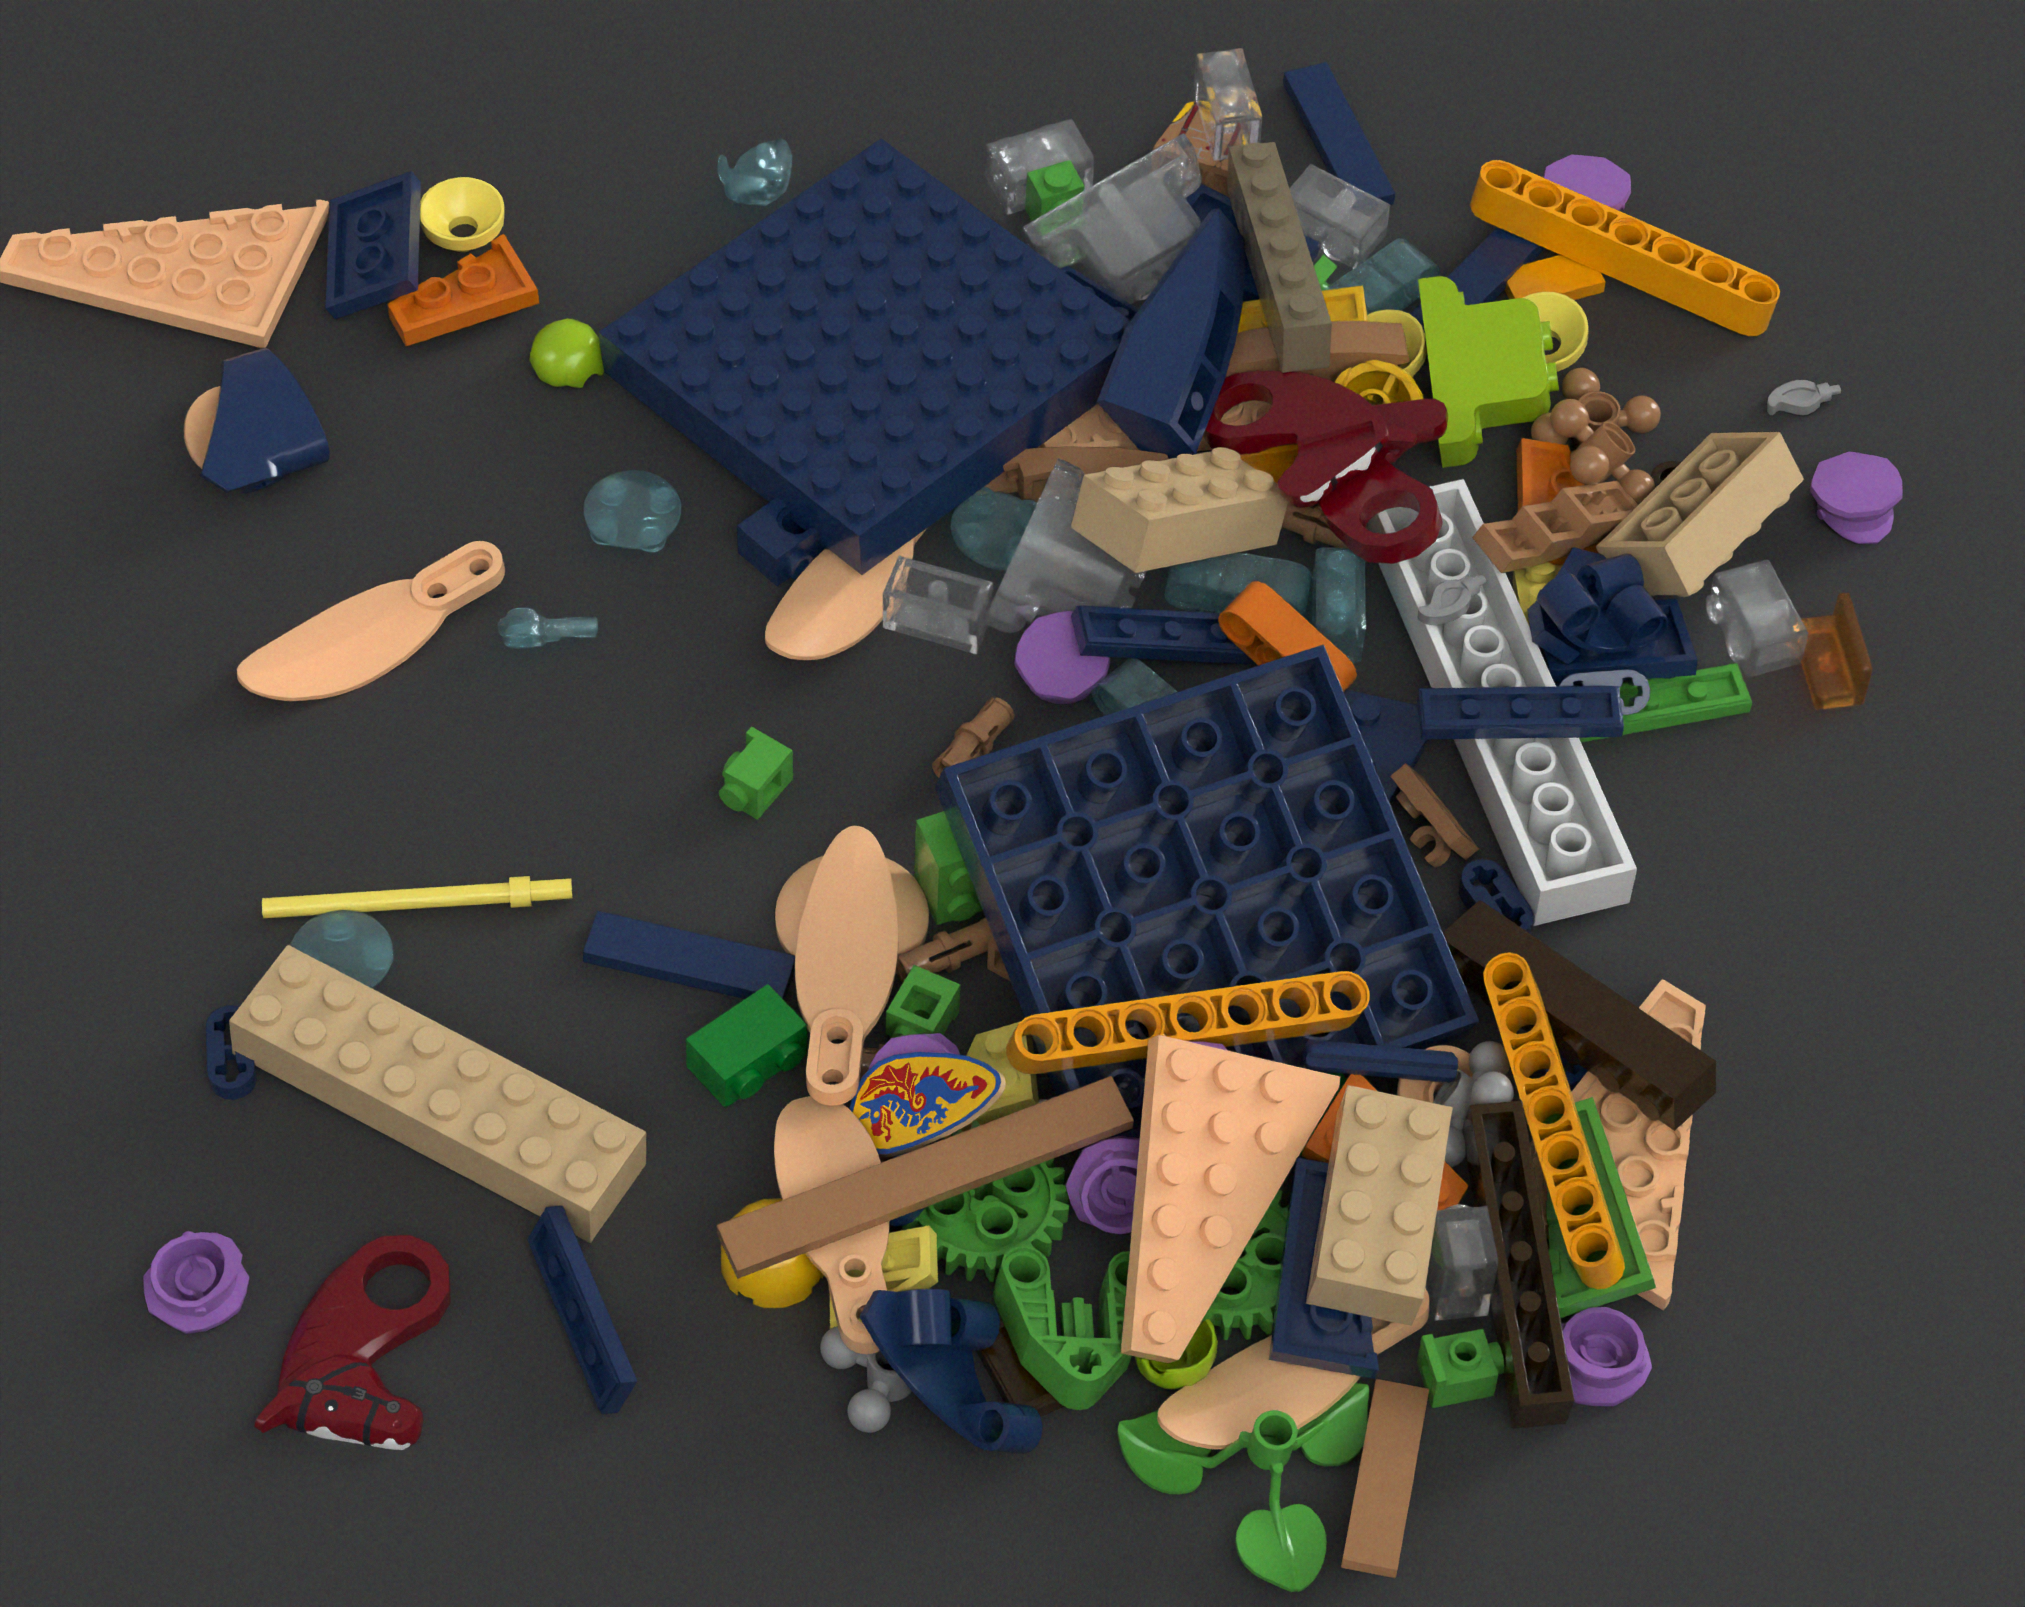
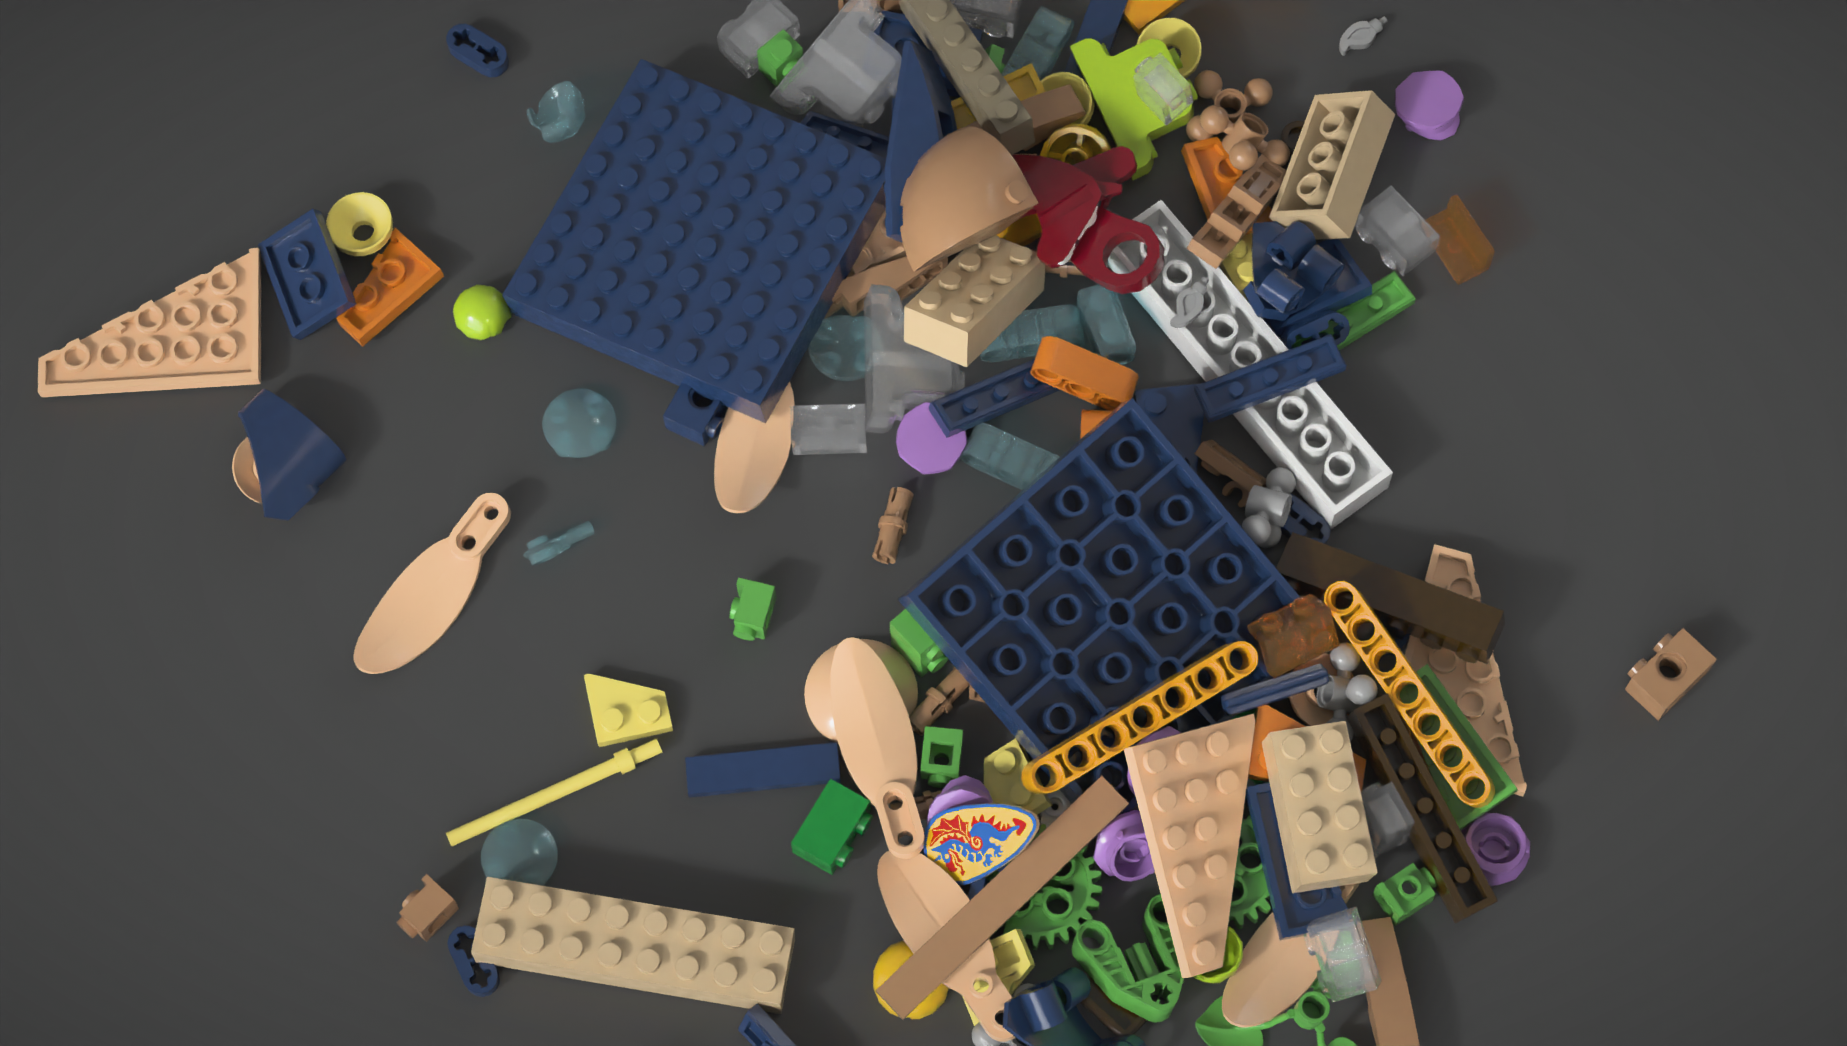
camera: 15 degrees left, 15 degrees up
none -> medium nougat brick [396,874,459,942]
none -> dark blue beam [446,24,509,77]
none -> light yellow wing [584,674,673,747]
none -> medium nougat brick [900,126,1038,272]
none -> clear brick [1133,52,1193,126]
none -> light grey piece [1241,467,1296,548]
none -> clear orange bracket [1247,594,1340,678]
none -> clear brick [1304,907,1382,1003]
none -> medium nougat brick [1625,628,1717,721]

